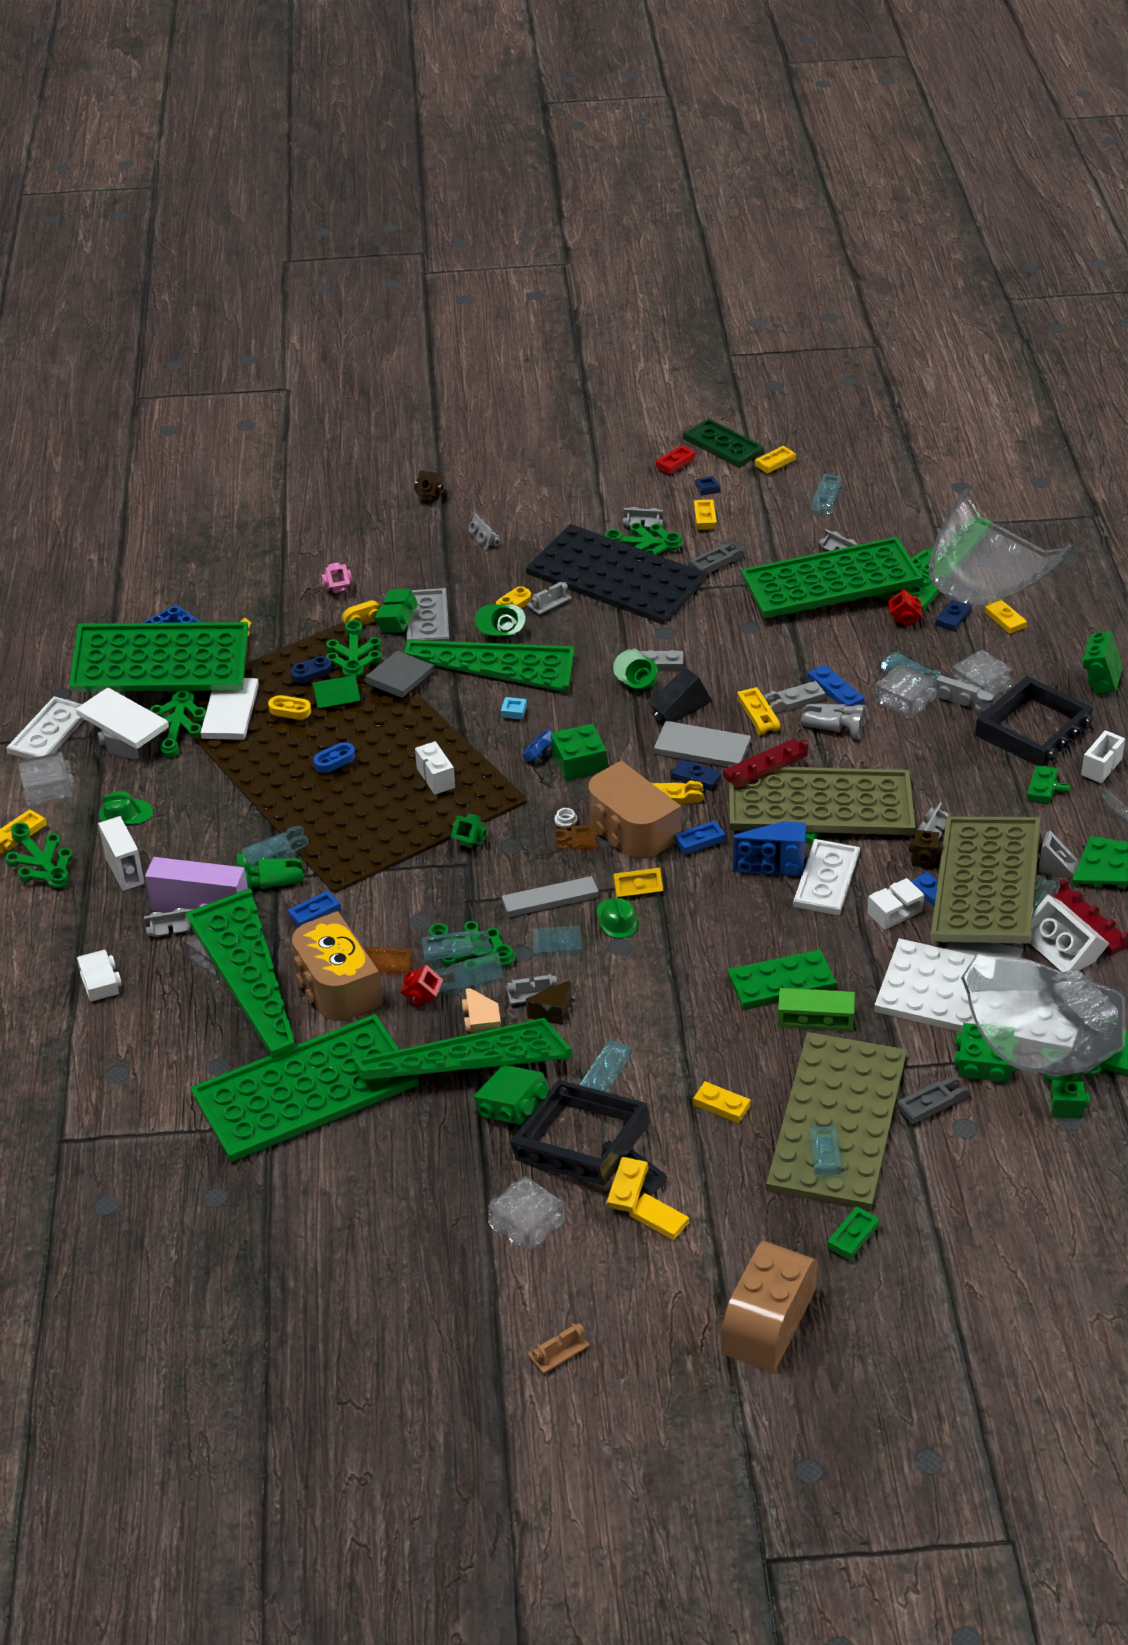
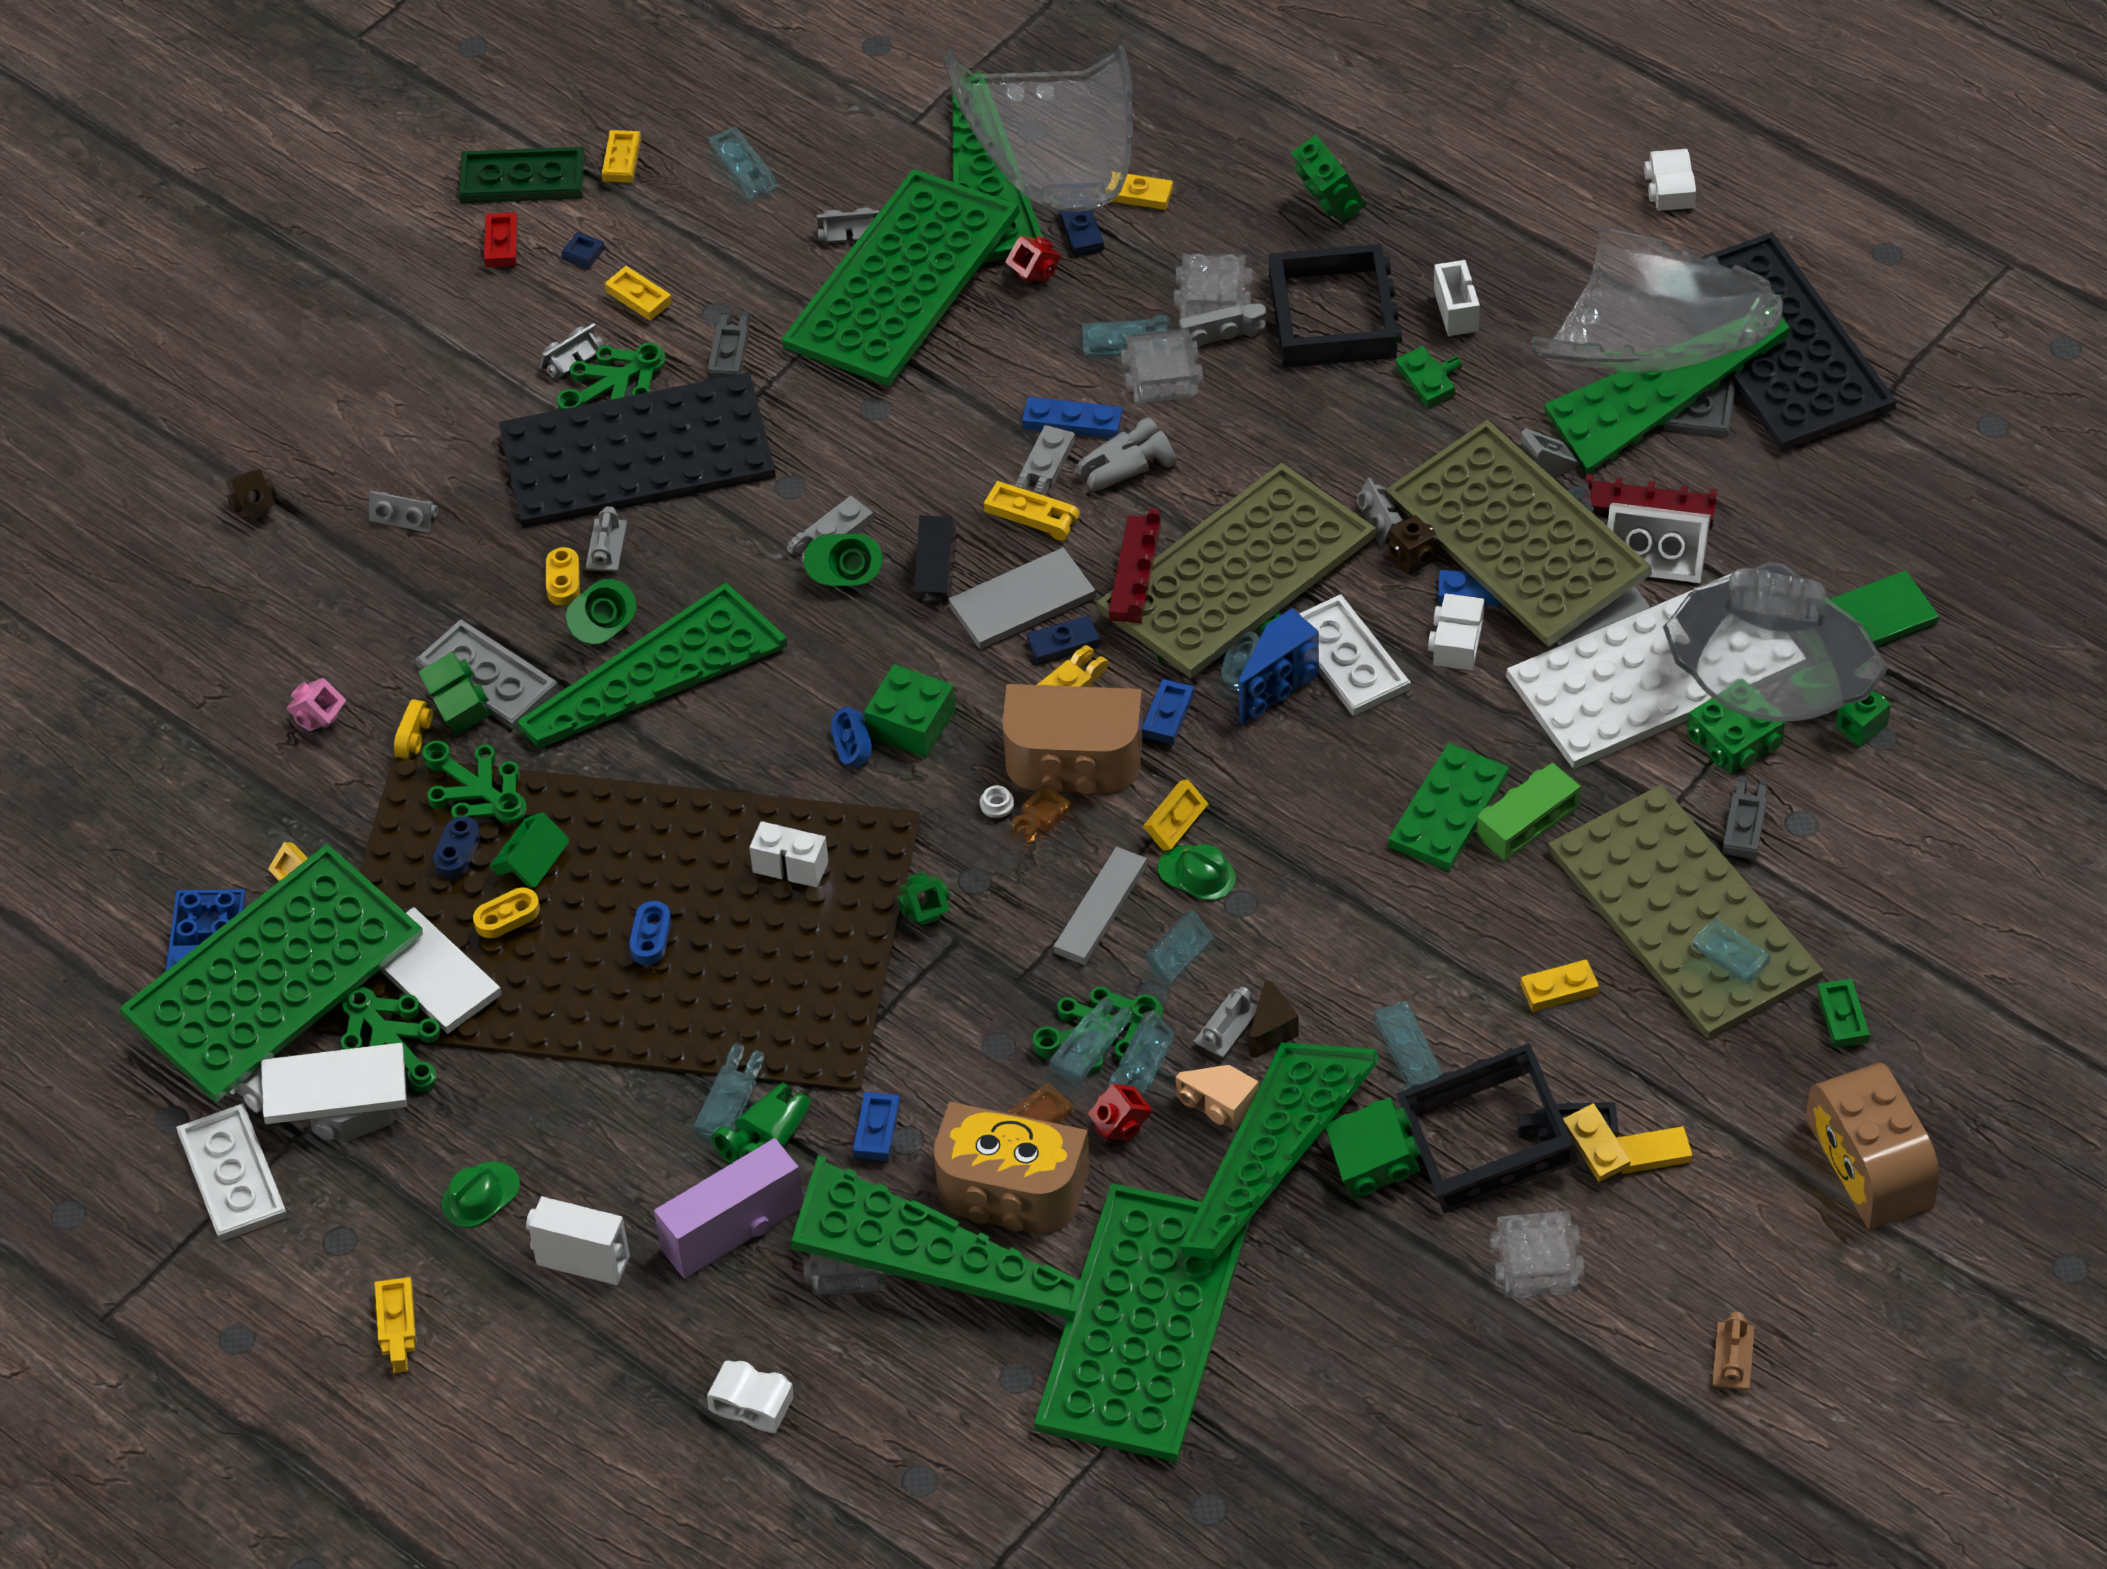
camera: 45 degrees left, 10 degrees up
green plant [6,822,72,888] -> none
clear brick [18,752,75,806] -> none
light grey hinge [144,908,192,938] -> none
dark grey tile [365,651,434,698] -> none
medium azure plate [501,697,527,719] -> none

